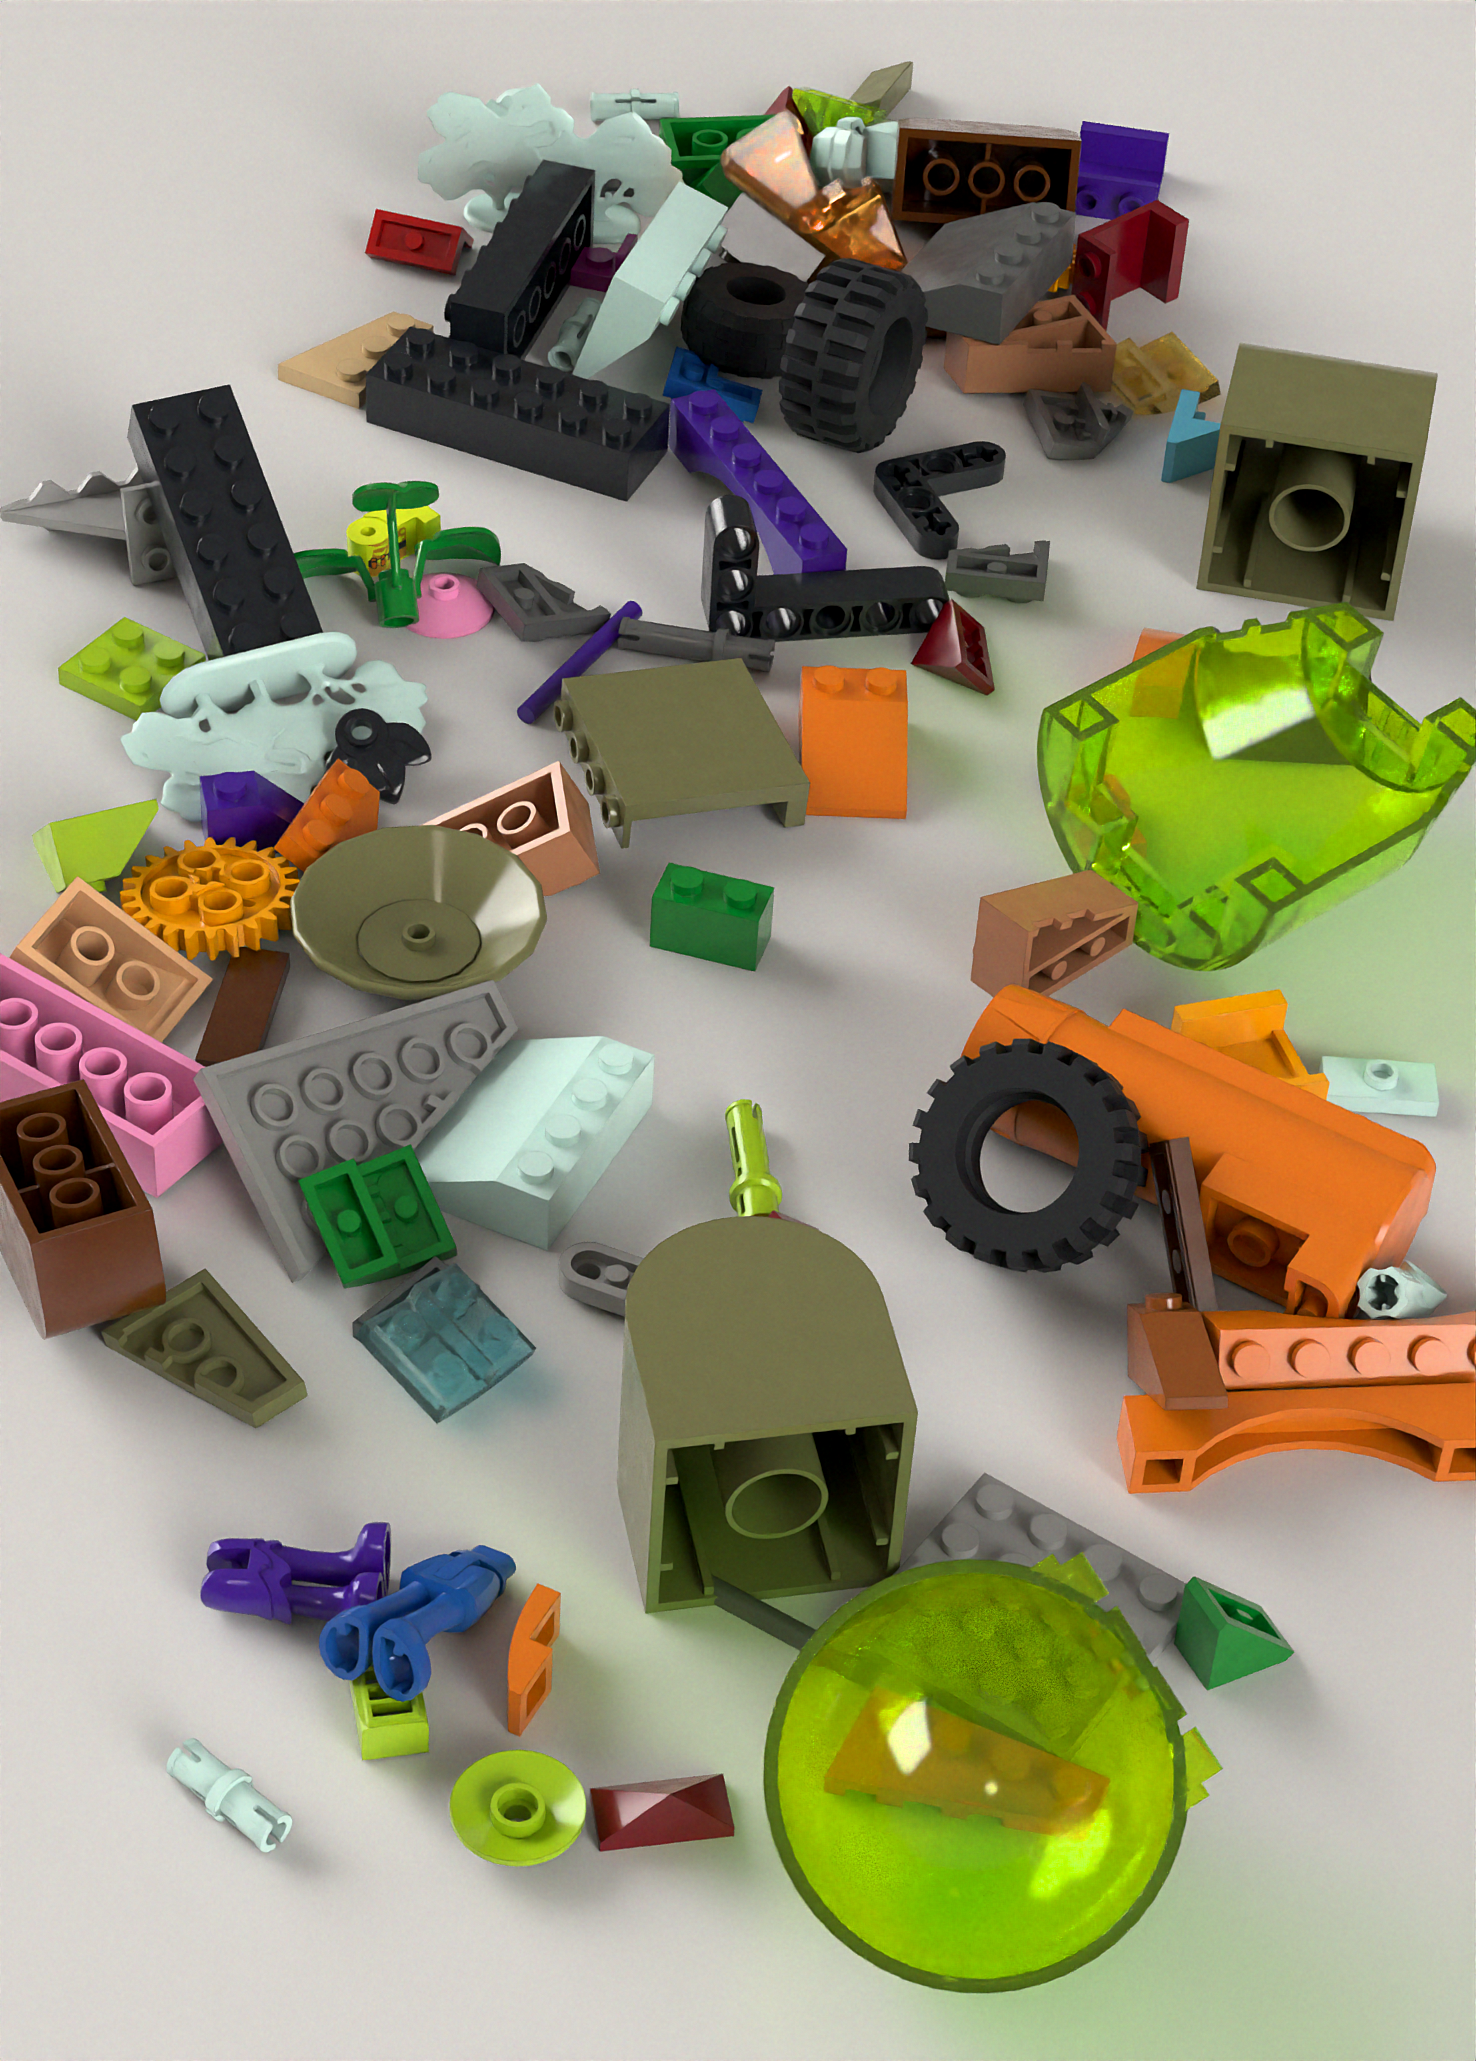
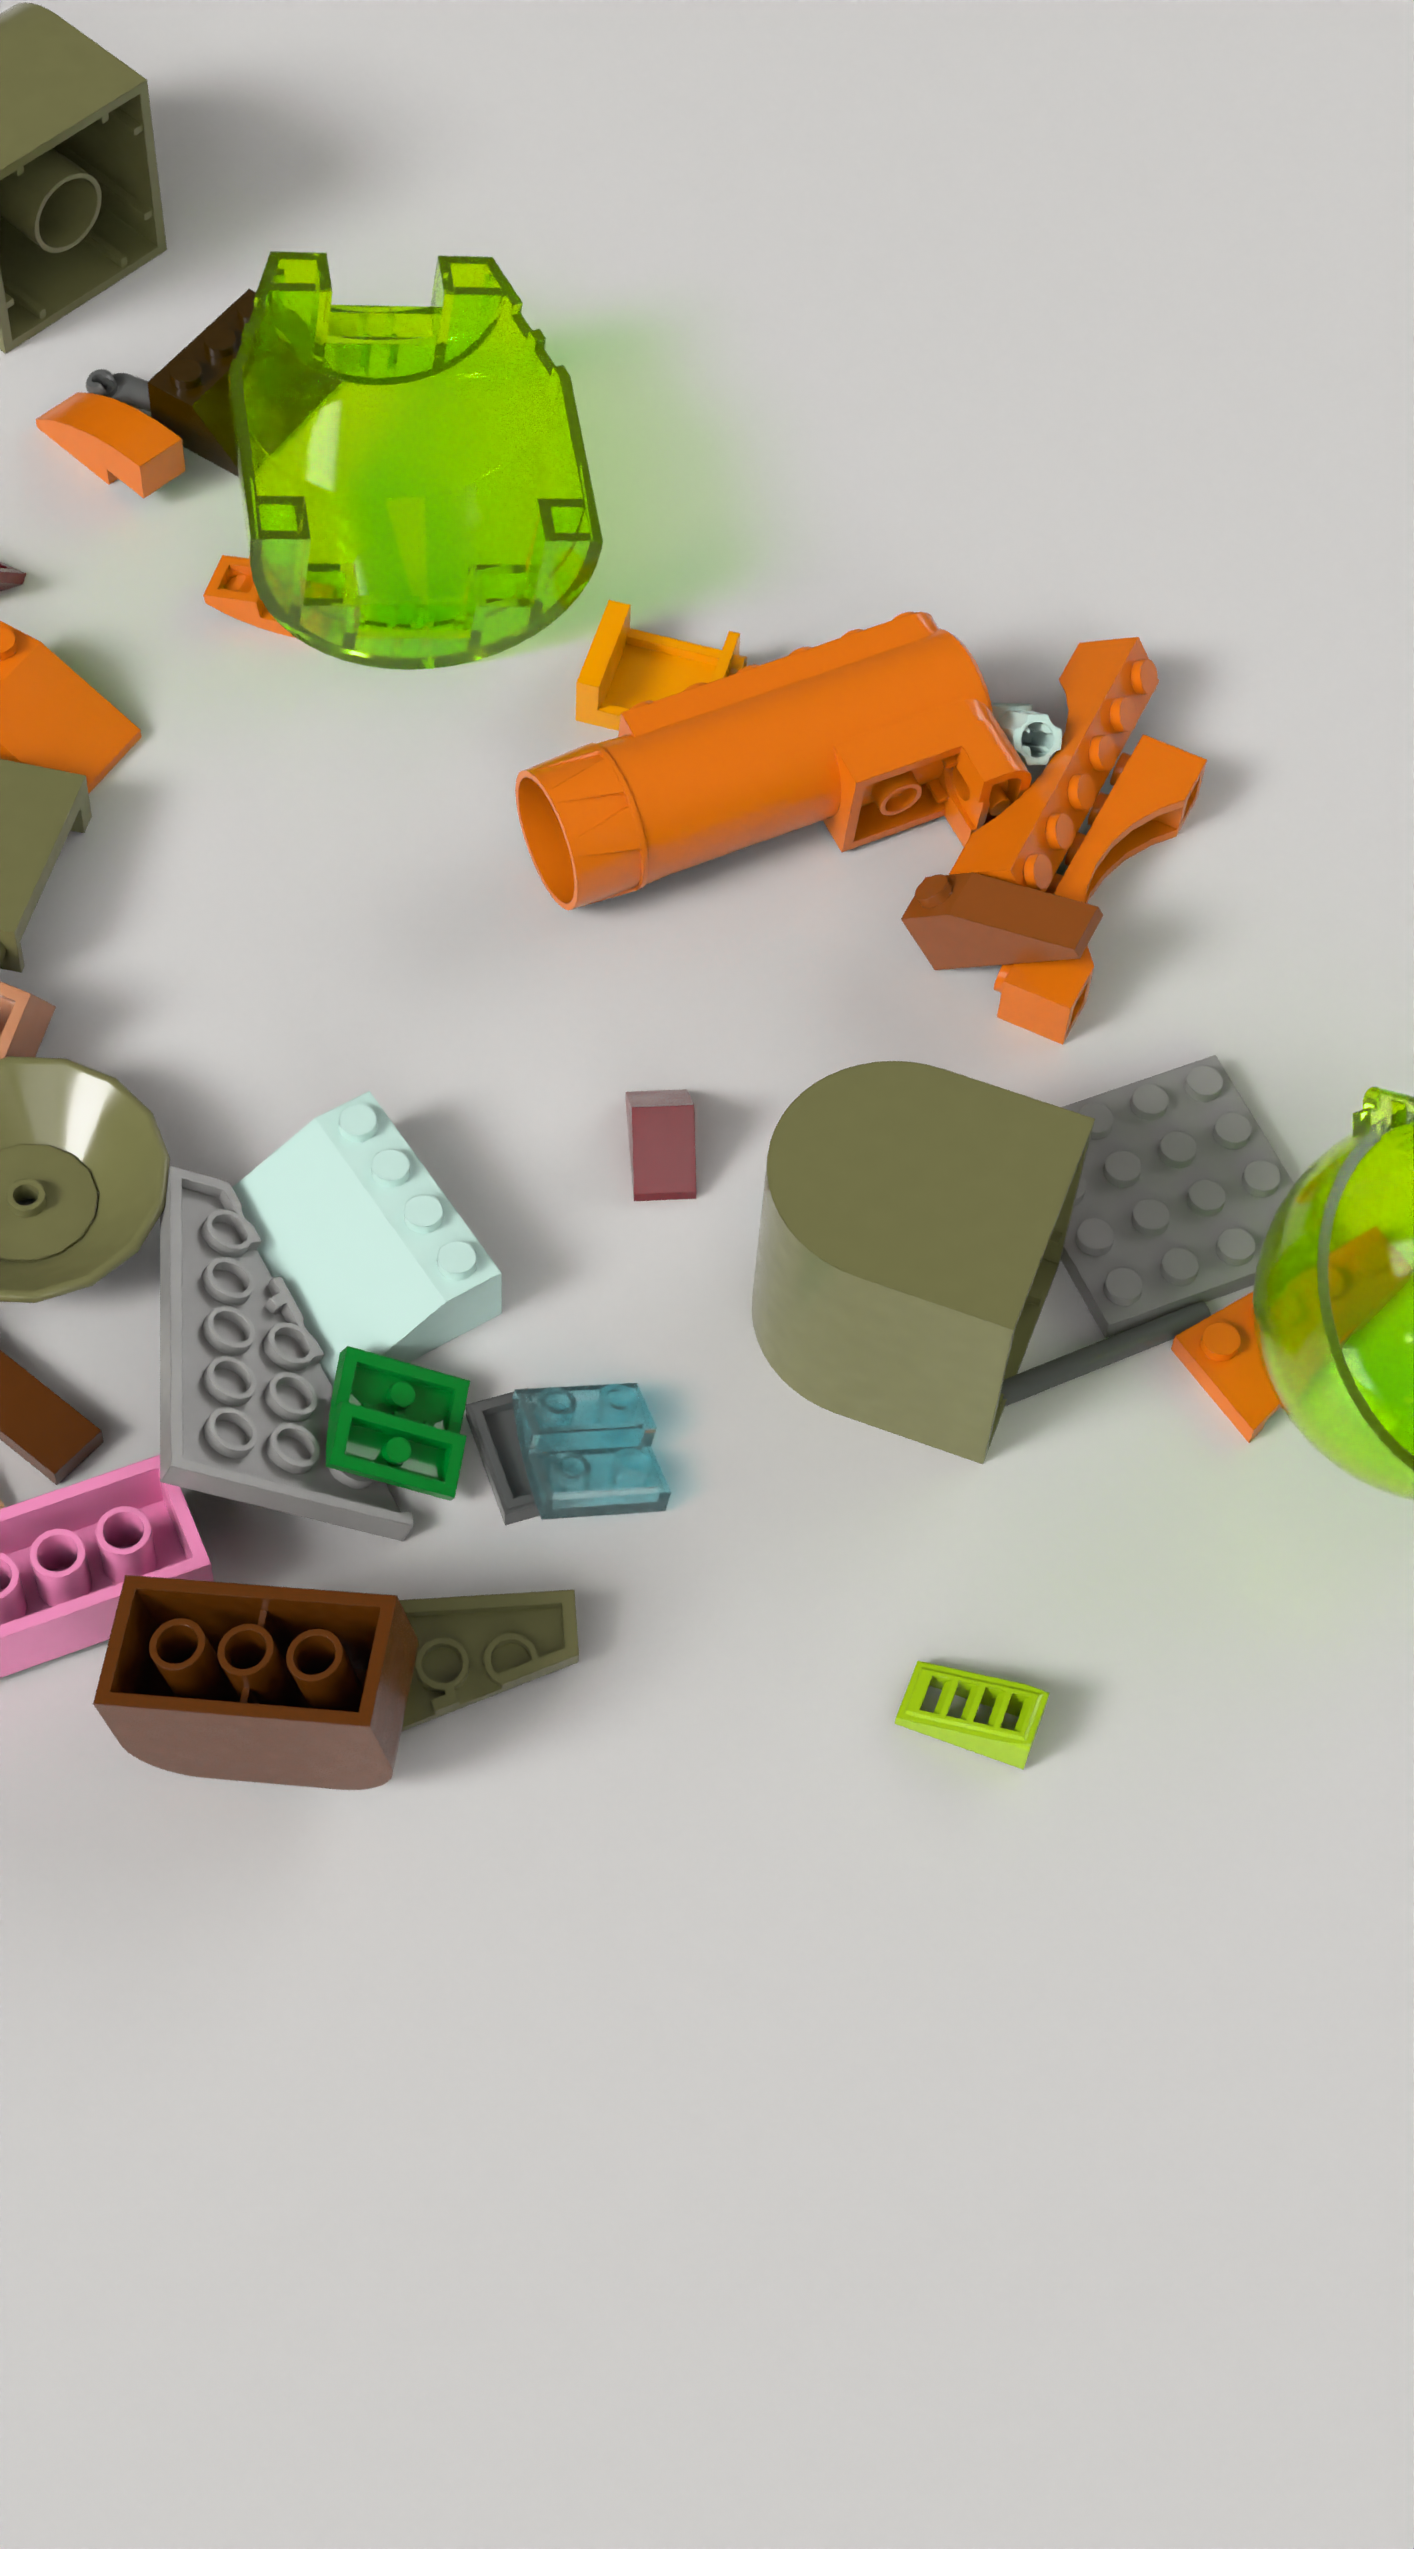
camera: 60 degrees left, 15 degrees up
light aqua pin [166,1738,293,1853] -> none
dark purple piece [200,1522,391,1625] -> none
blue piece [319,1545,516,1702] -> none
lime dish [449,1750,586,1866] -> none
orange slope [507,1583,561,1737] -> none
light grey plate [558,1242,644,1317] -> none
dark red slope [589,1773,735,1852] -> none
green brick [650,863,775,972] -> none
lime pin [725,1099,782,1217] -> none
black tyre [909,1039,1149,1273] -> none
nougat wedge [970,870,1139,997] -> none
reddish brown tile [1148,1137,1218,1313] -> none
green slope [1174,1576,1294,1691] -> none
light aqua plate [1319,1056,1439,1117] -> none

